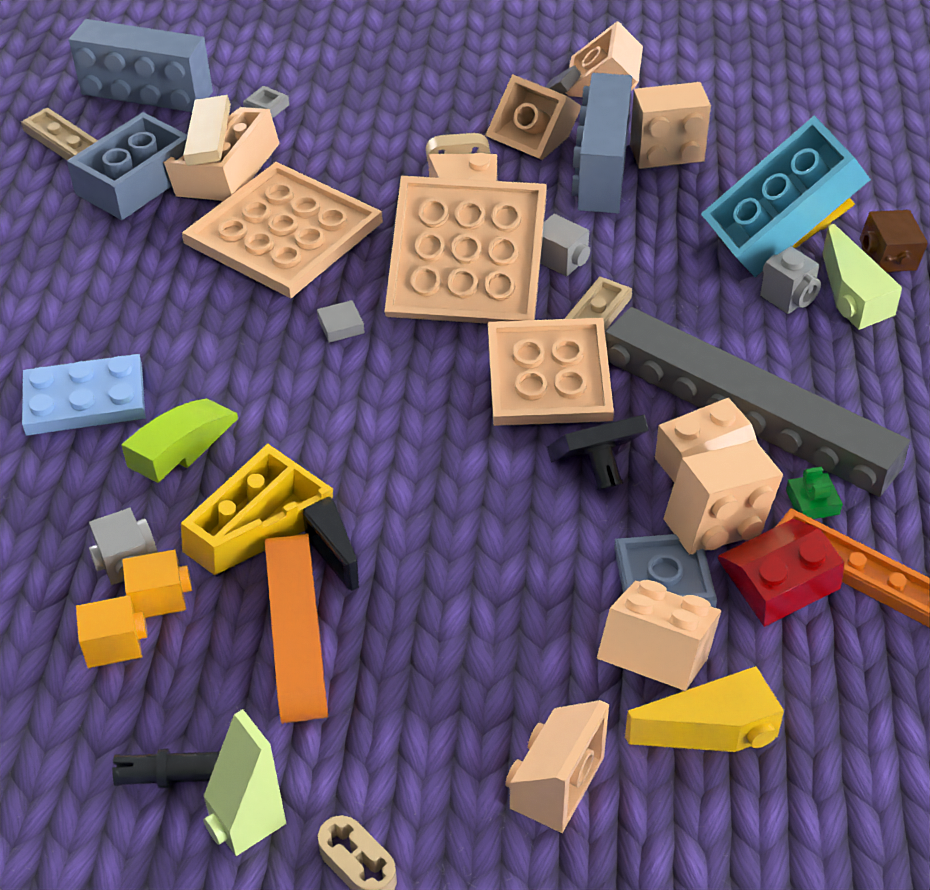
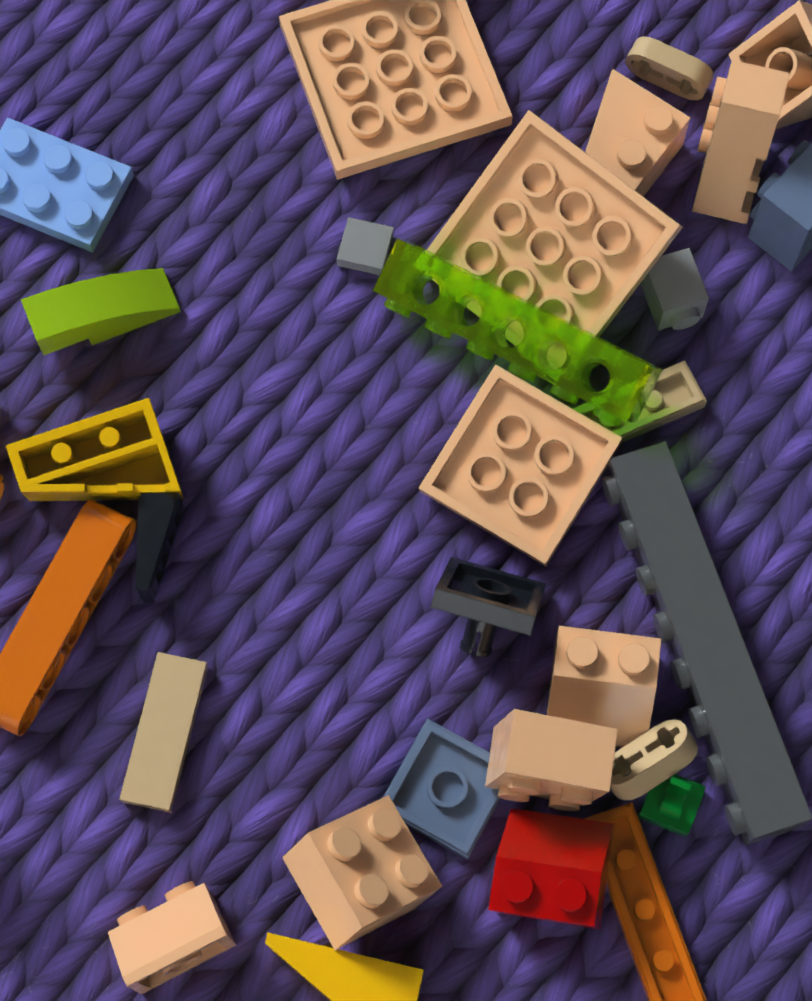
camera: 35 degrees right, 25 degrees up
none -> tan tile [119,652,208,813]
none -> clear neon green brick [373,238,663,426]
none -> tan beam [610,719,698,801]
none -> light nougat wedge [692,60,790,224]

